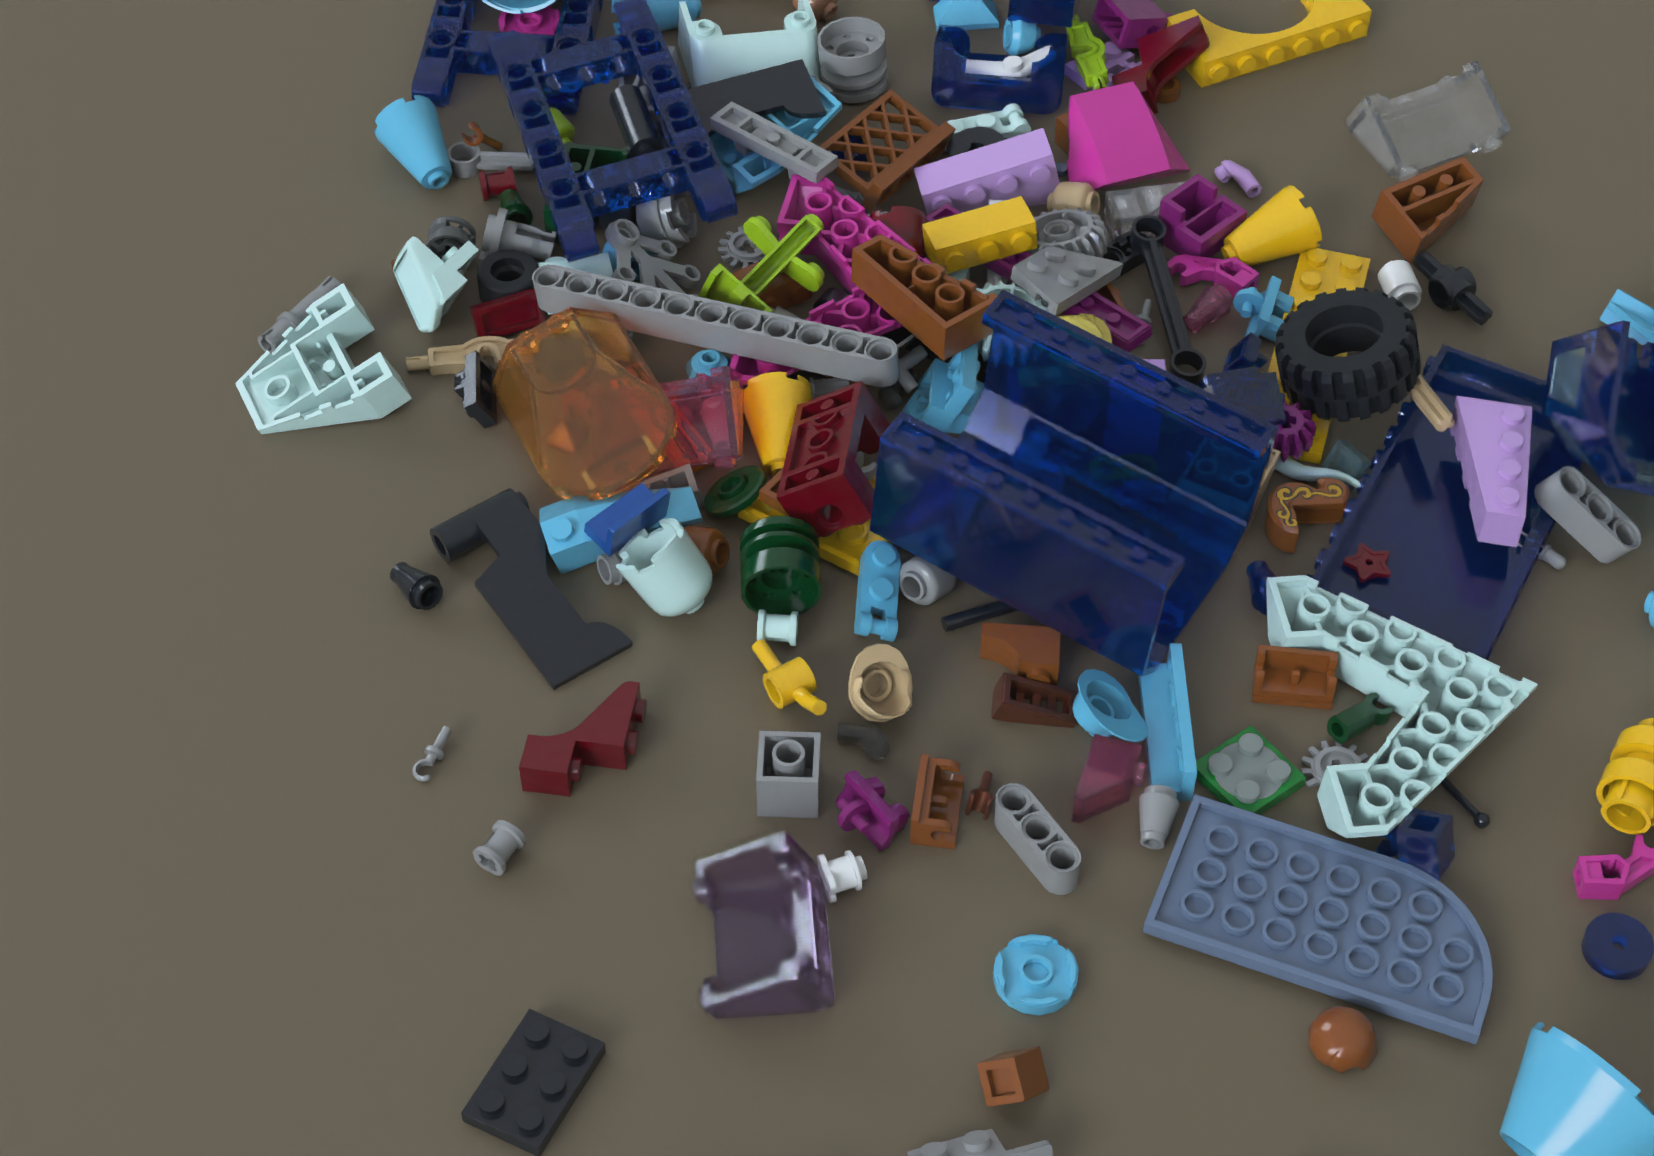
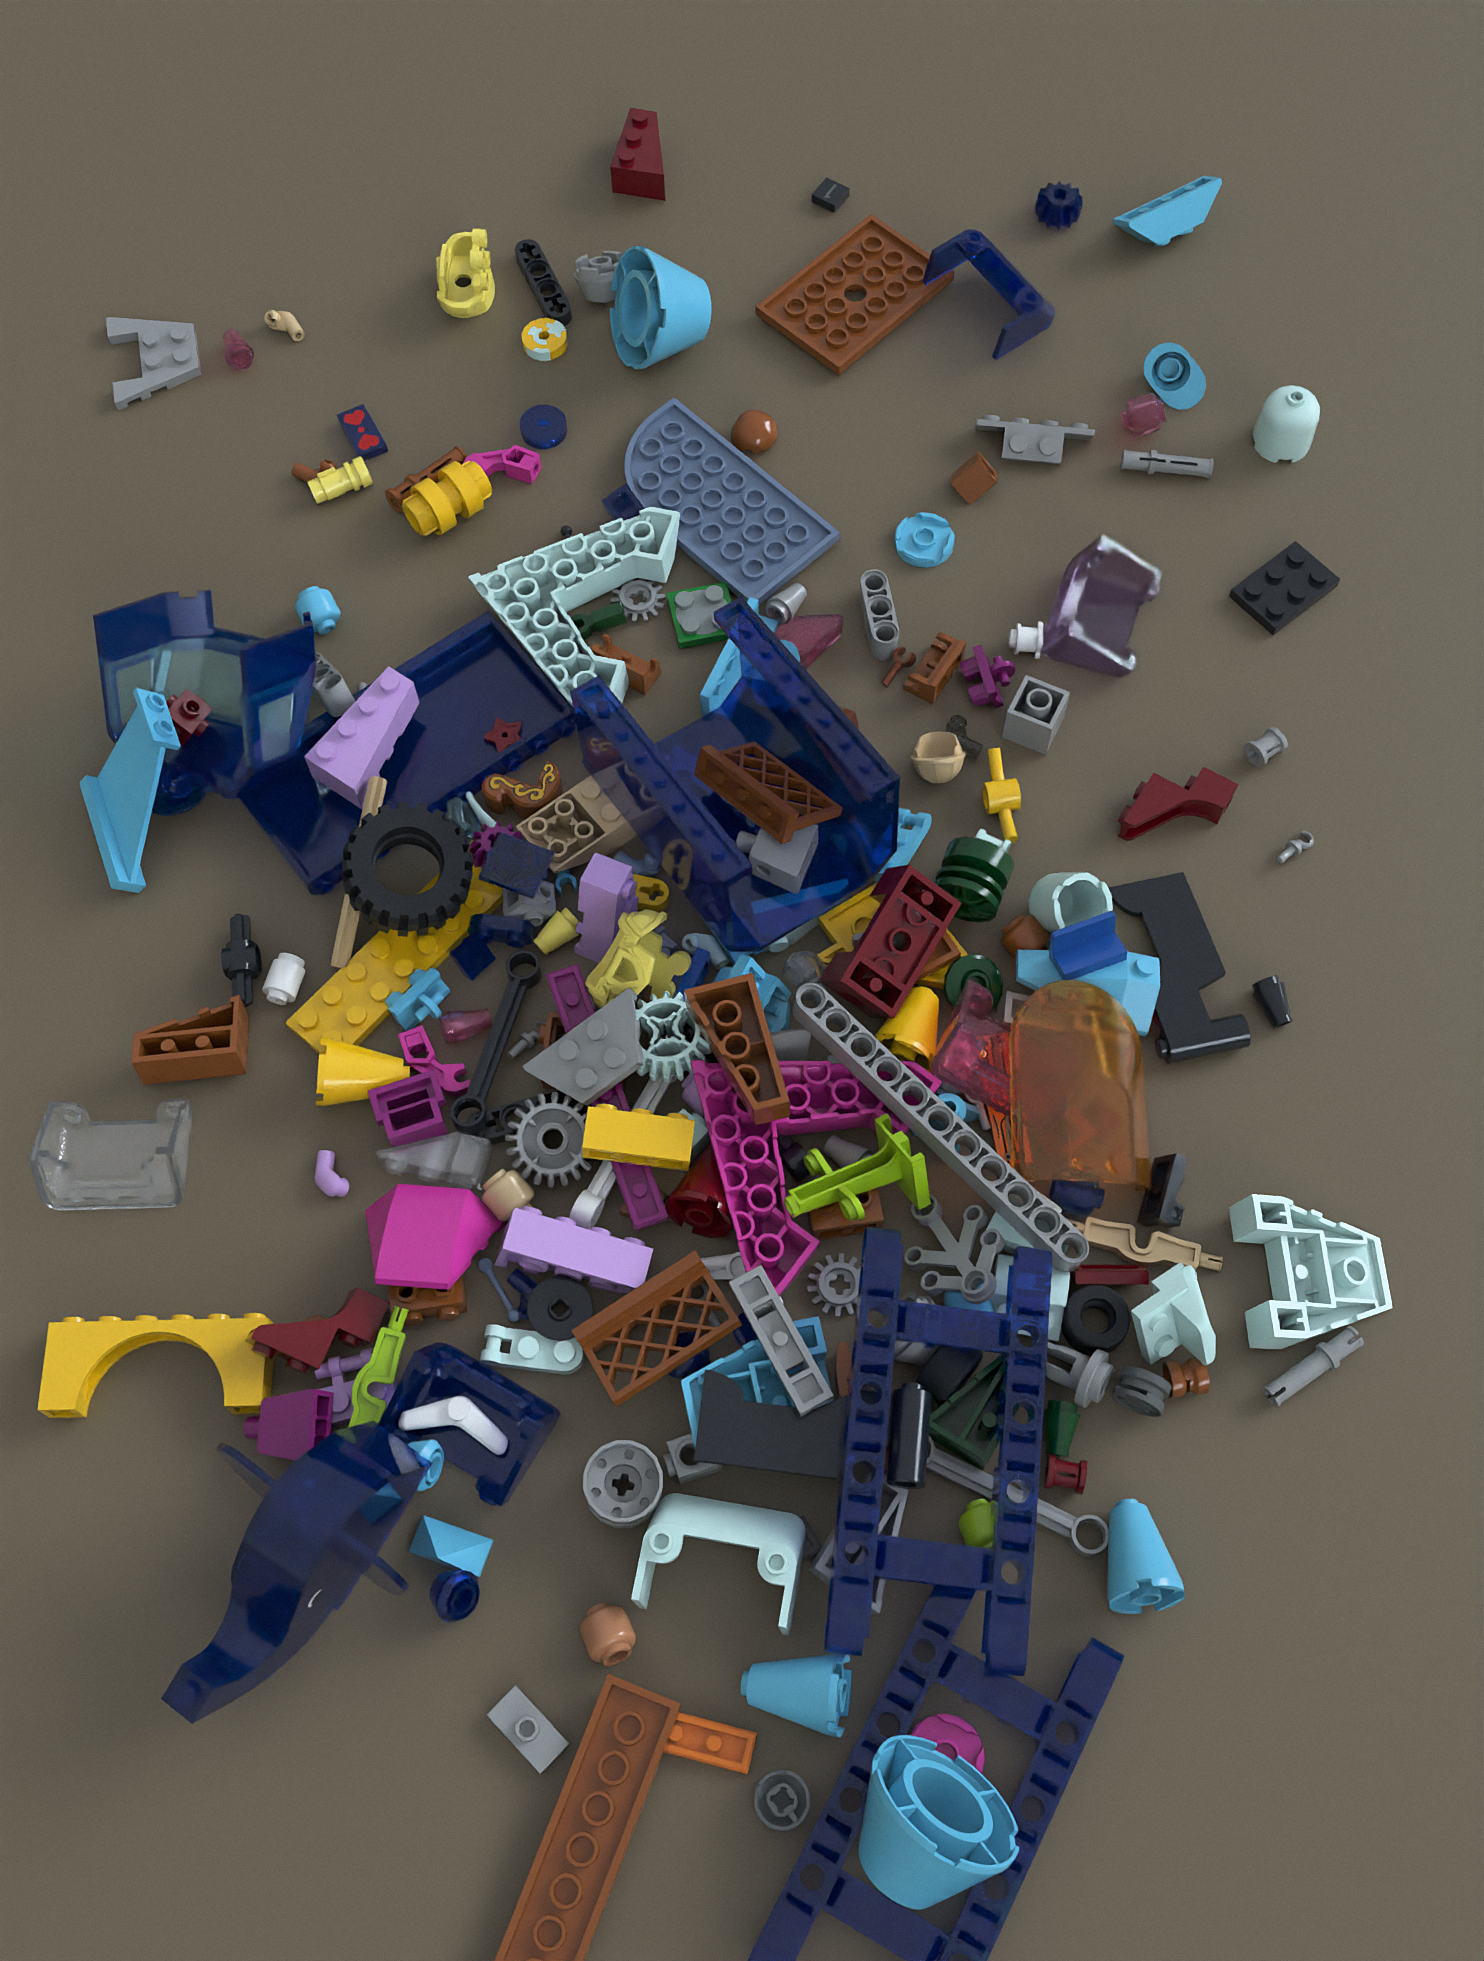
camera: 155 degrees left, 15 degrees up
dark orange hand [461,121,503,150] -> none

